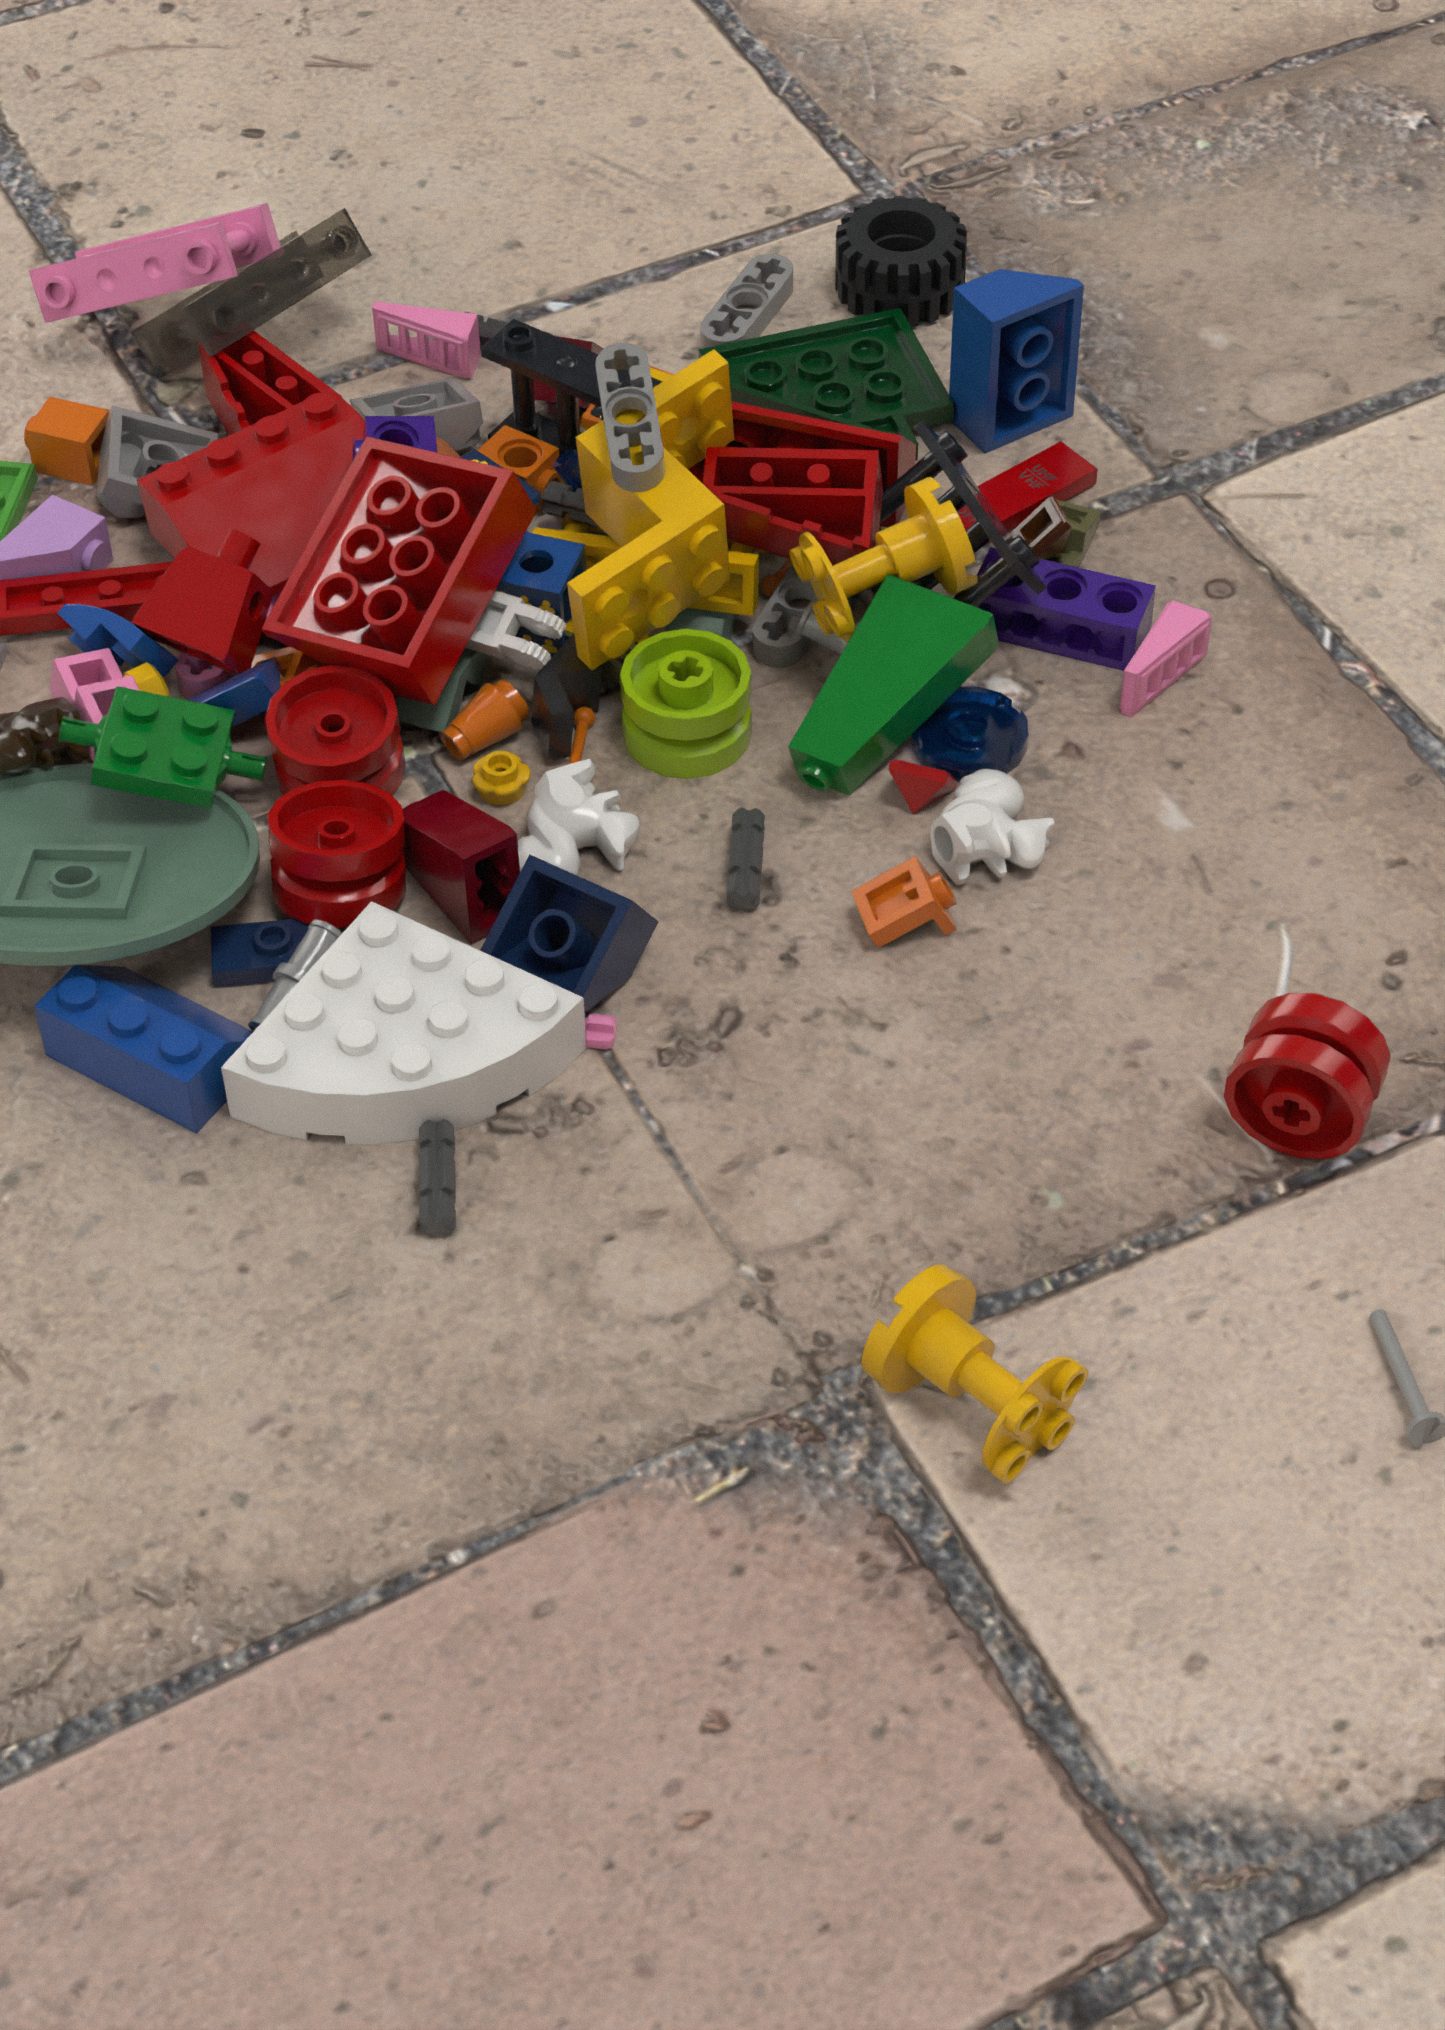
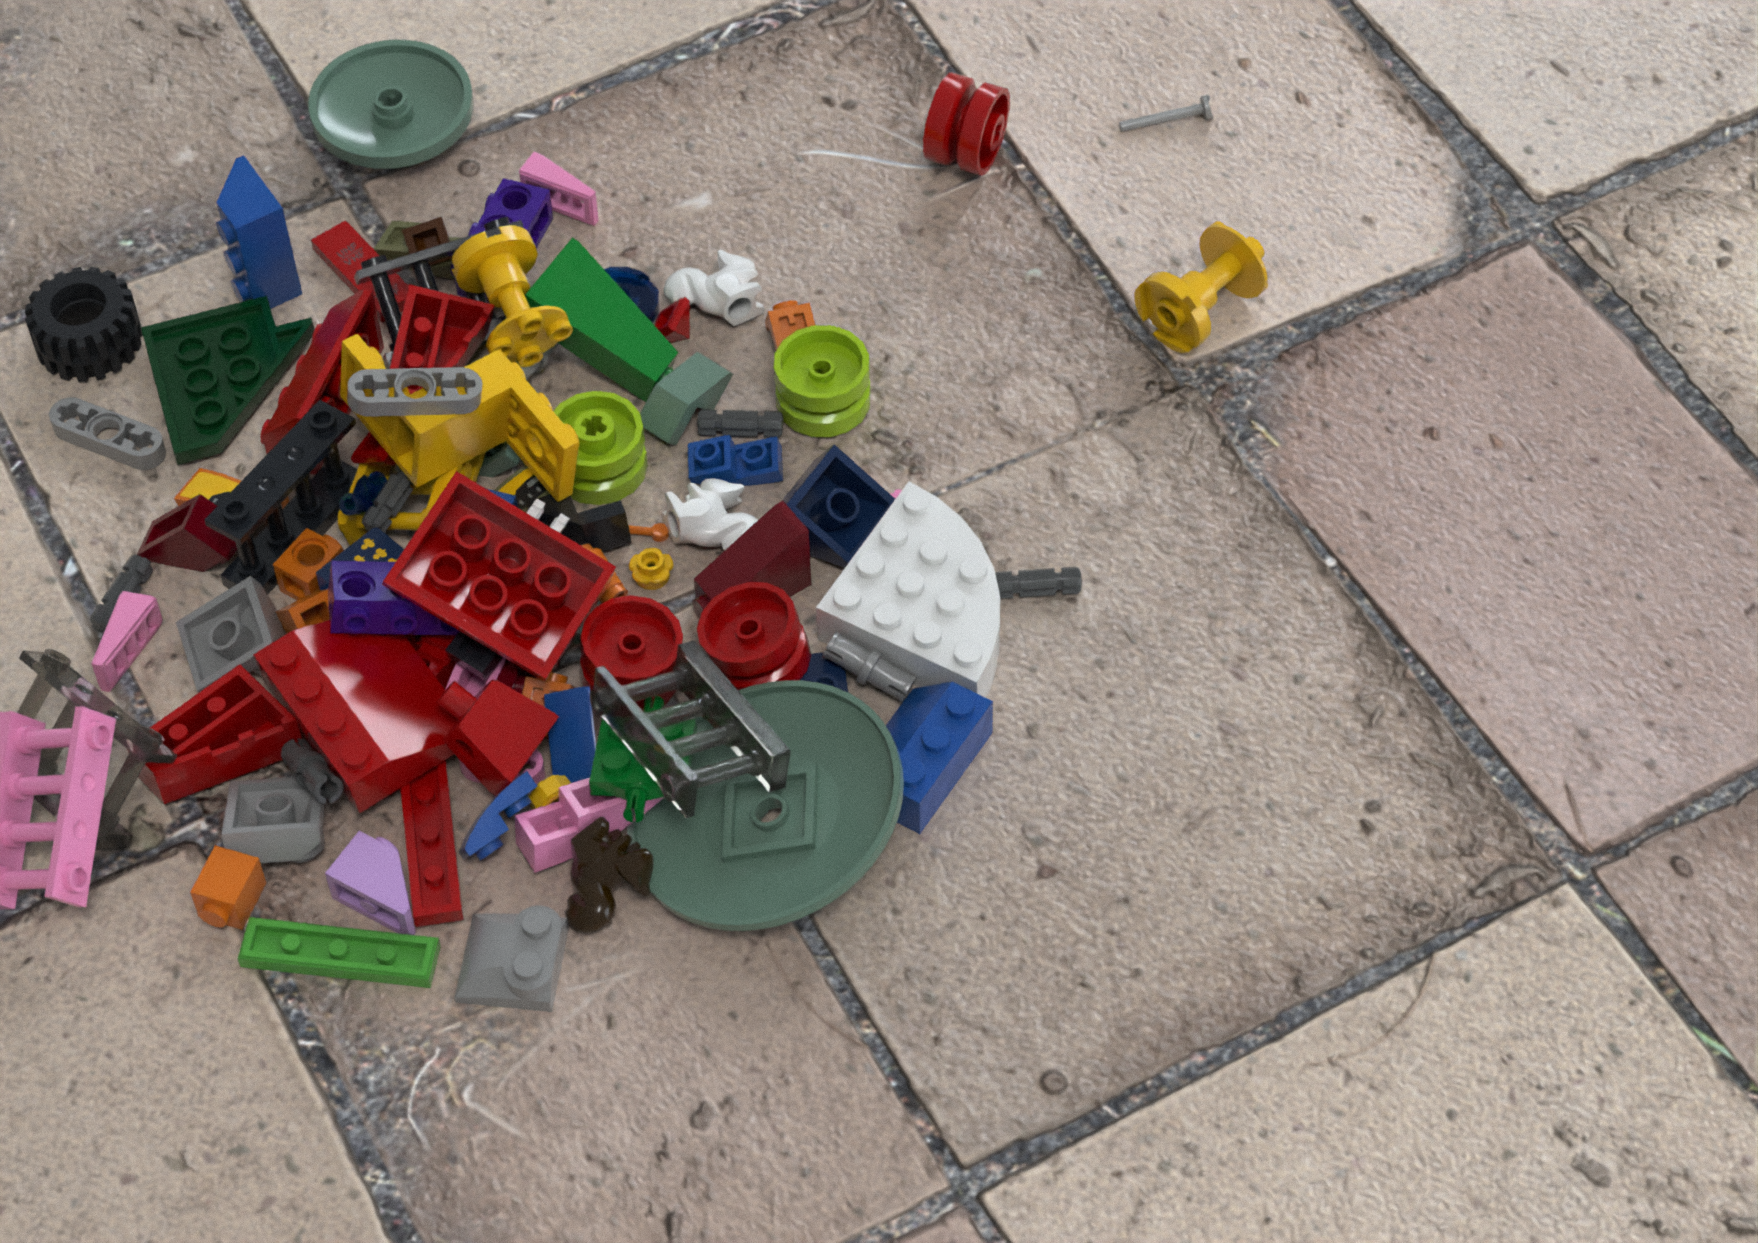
camera: 90 degrees left, 5 degrees up
none -> sand green dish [308,39,474,169]
none -> clear smoke fence [590,640,791,818]
none -> sand green slope [640,352,733,445]
none -> blue slope [688,434,784,486]
none -> lime wheel [774,325,871,437]

